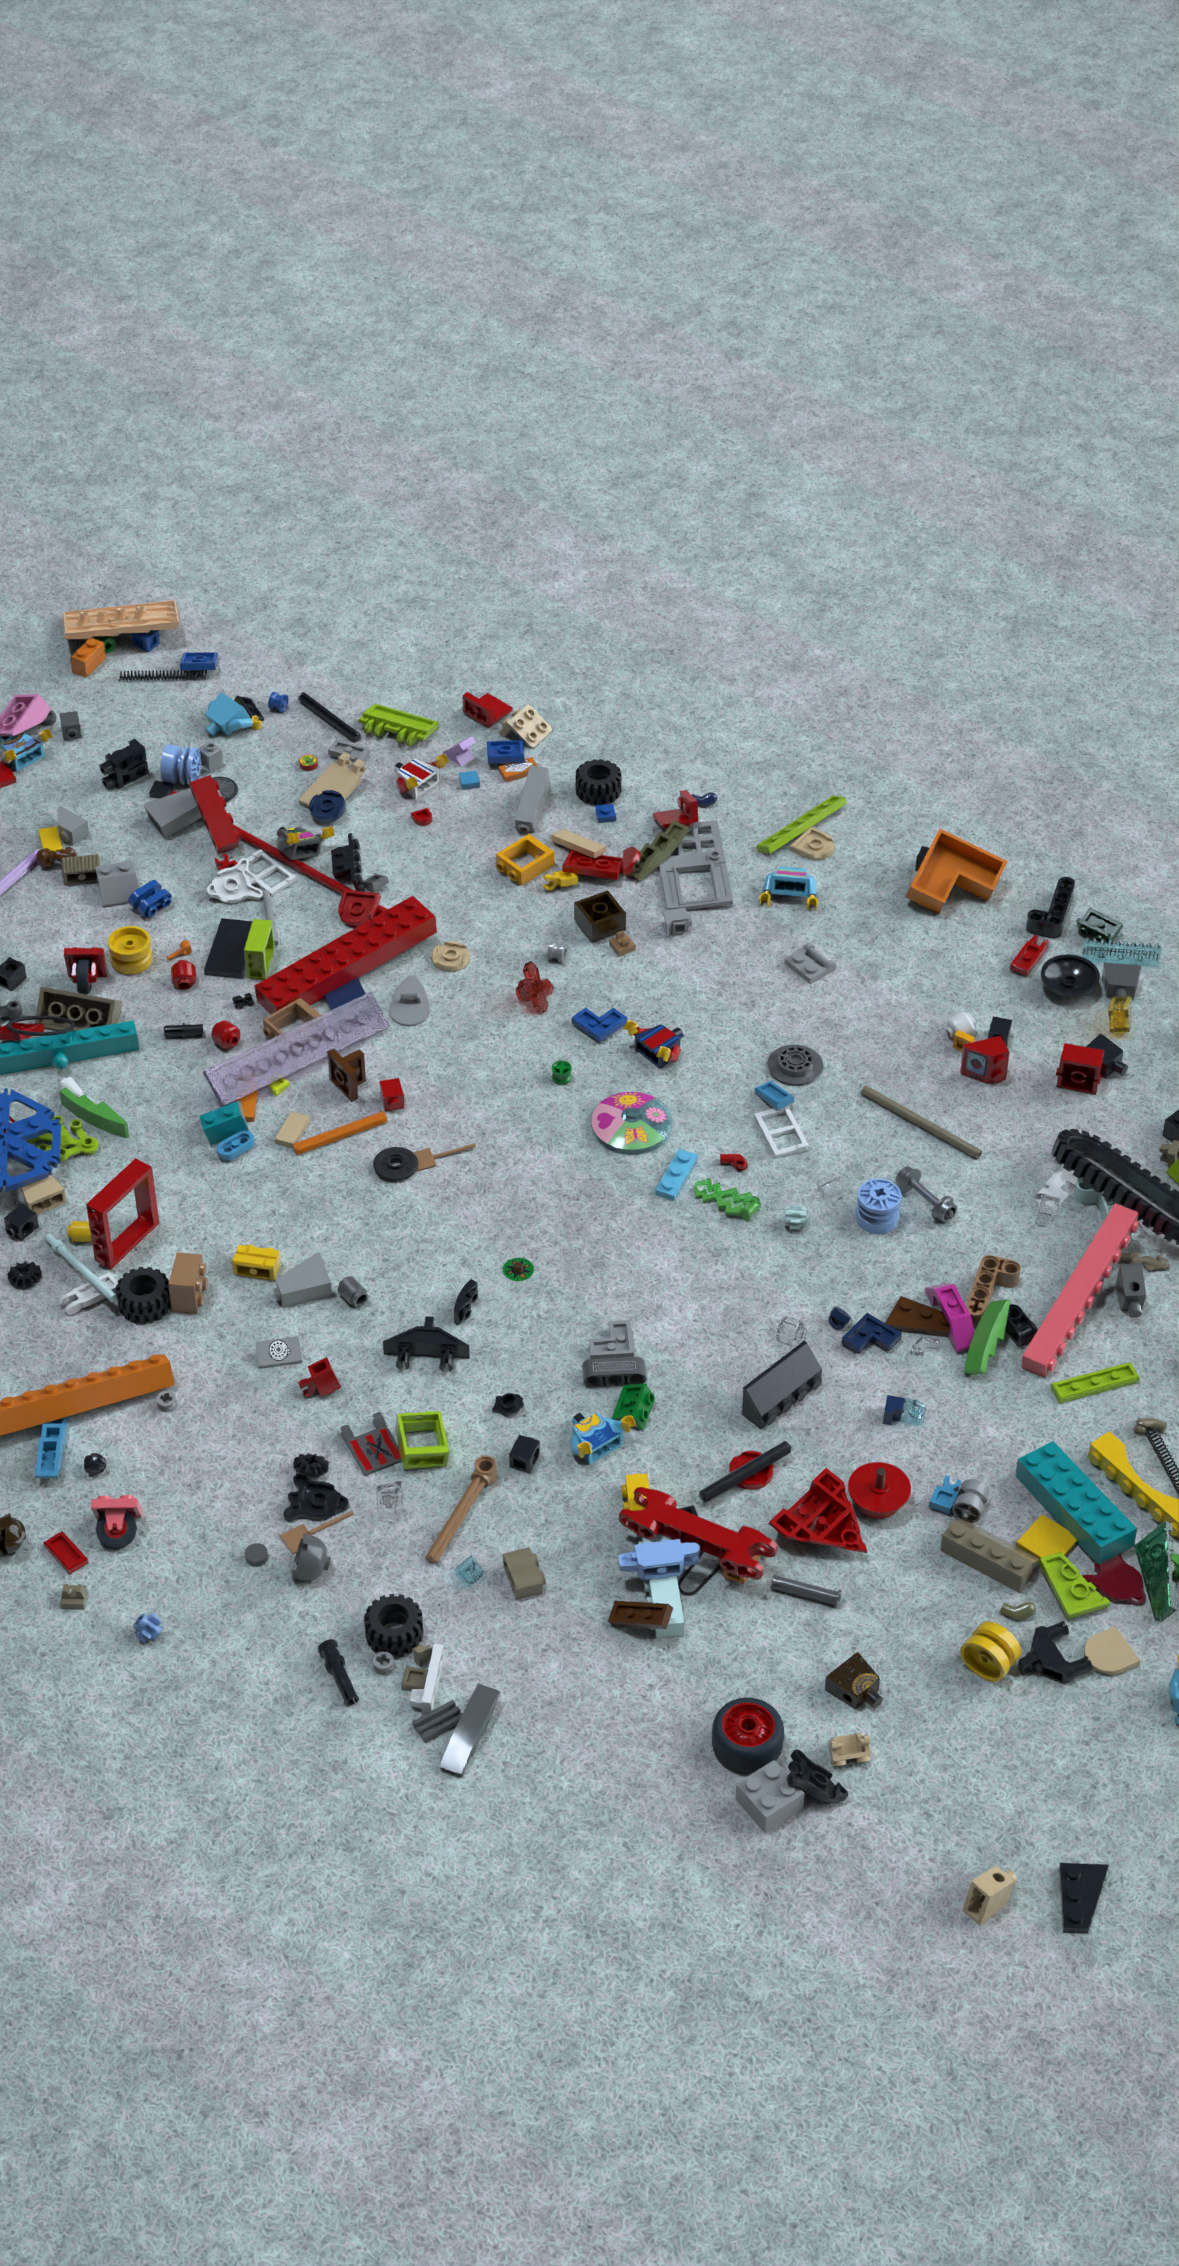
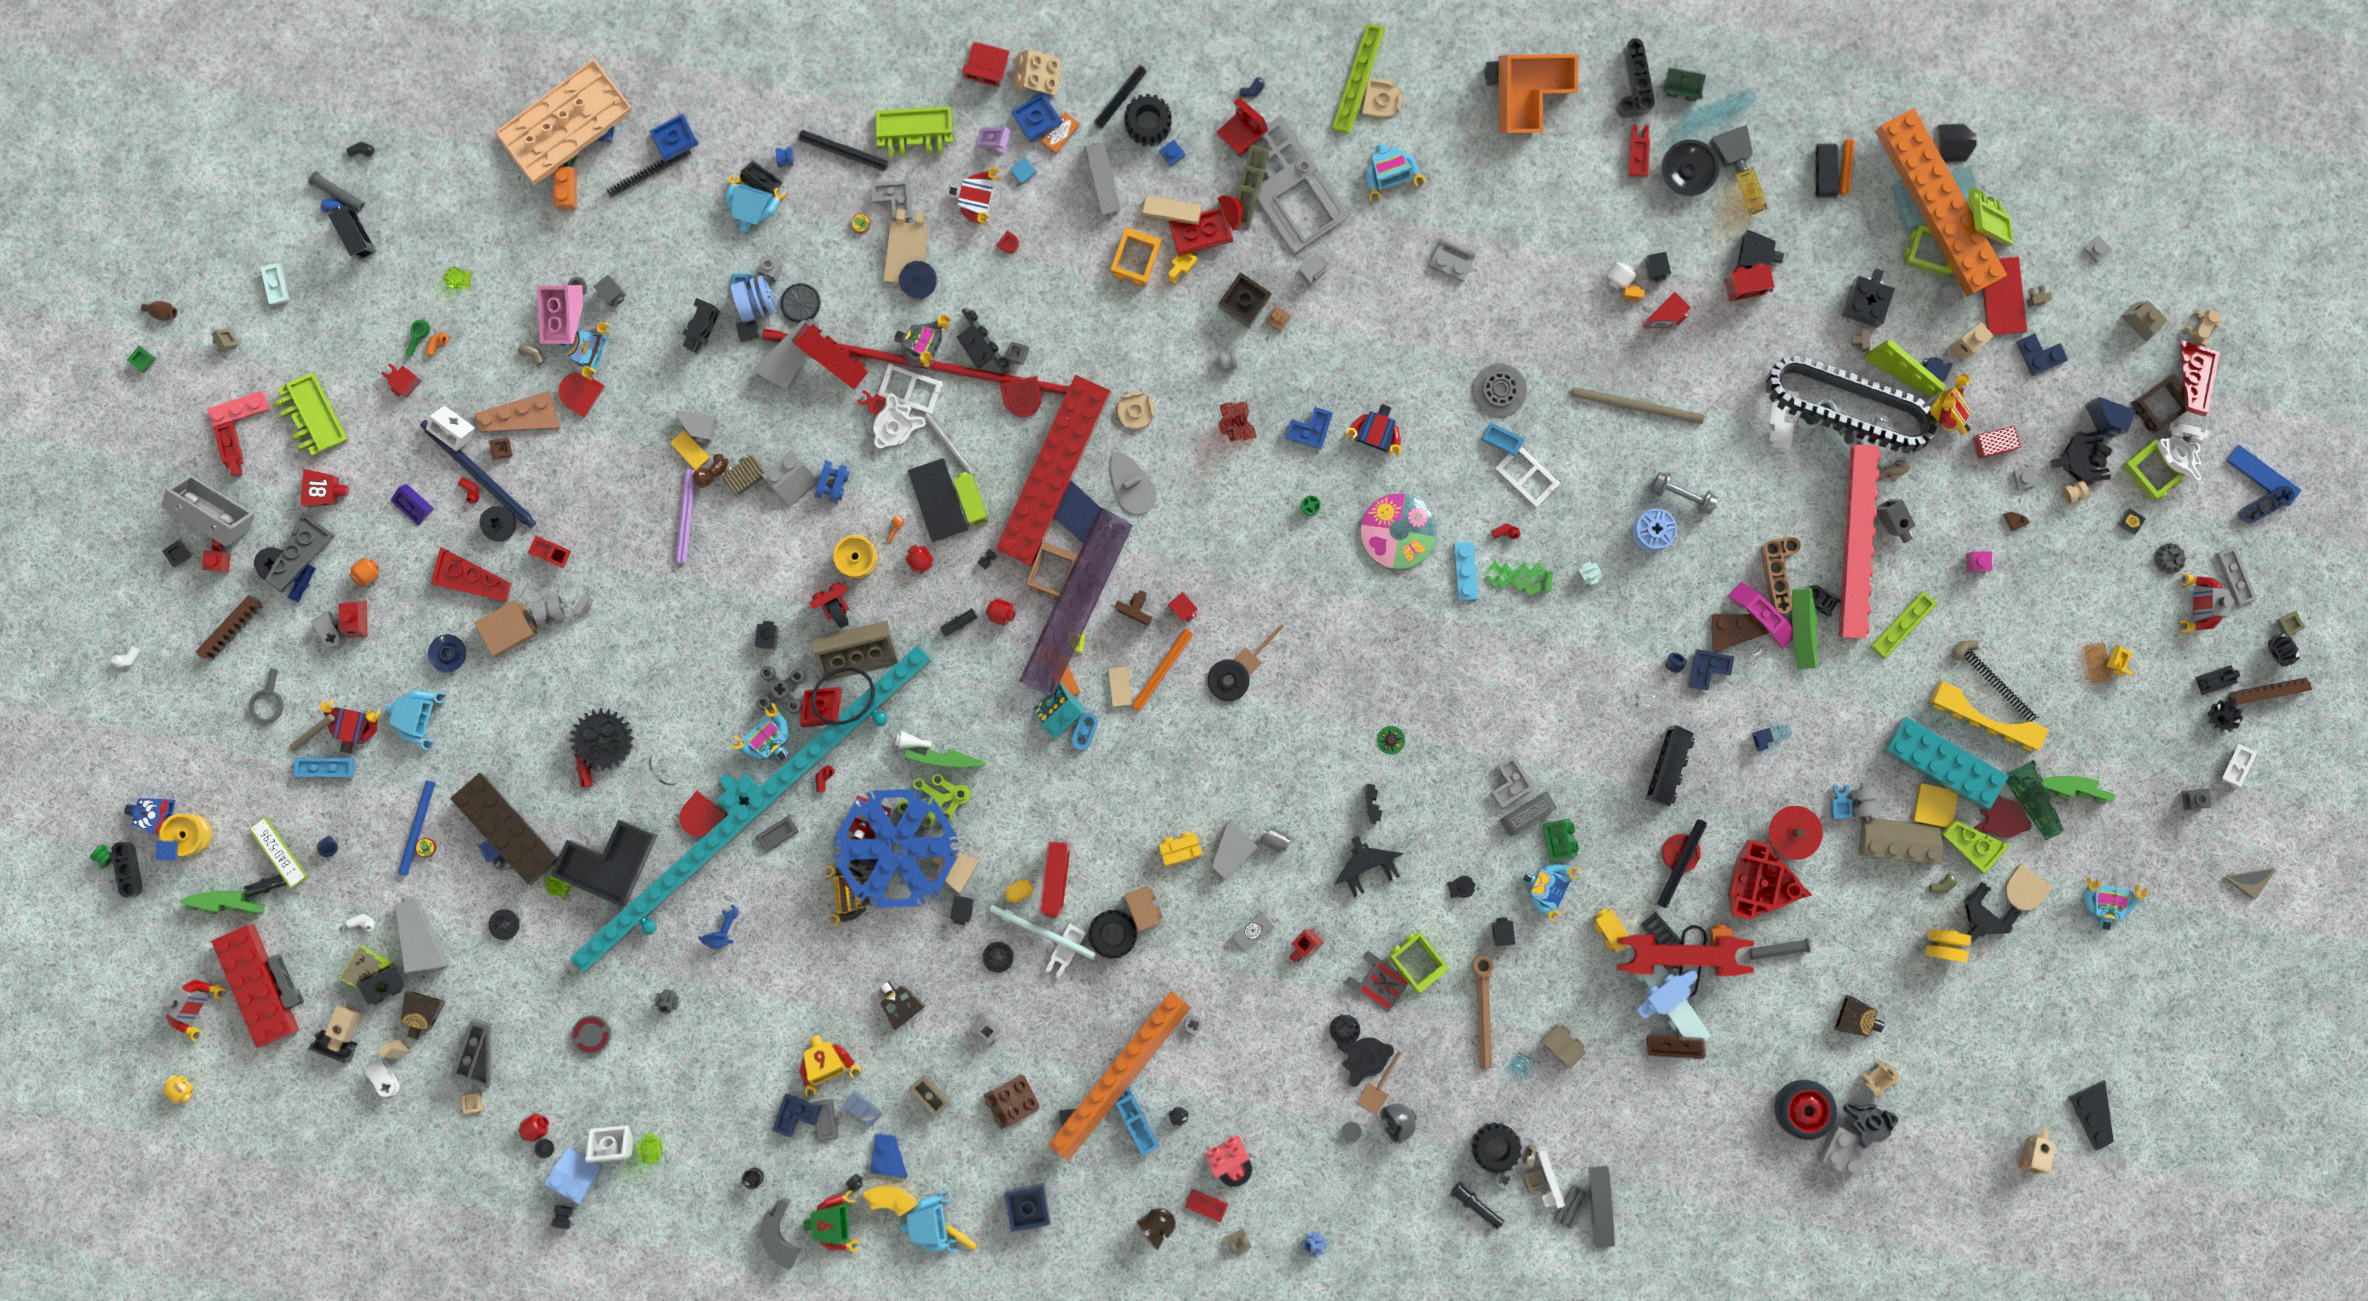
camera: 30 degrees left, 40 degrees up
none -> black axle [1094,65,1147,129]

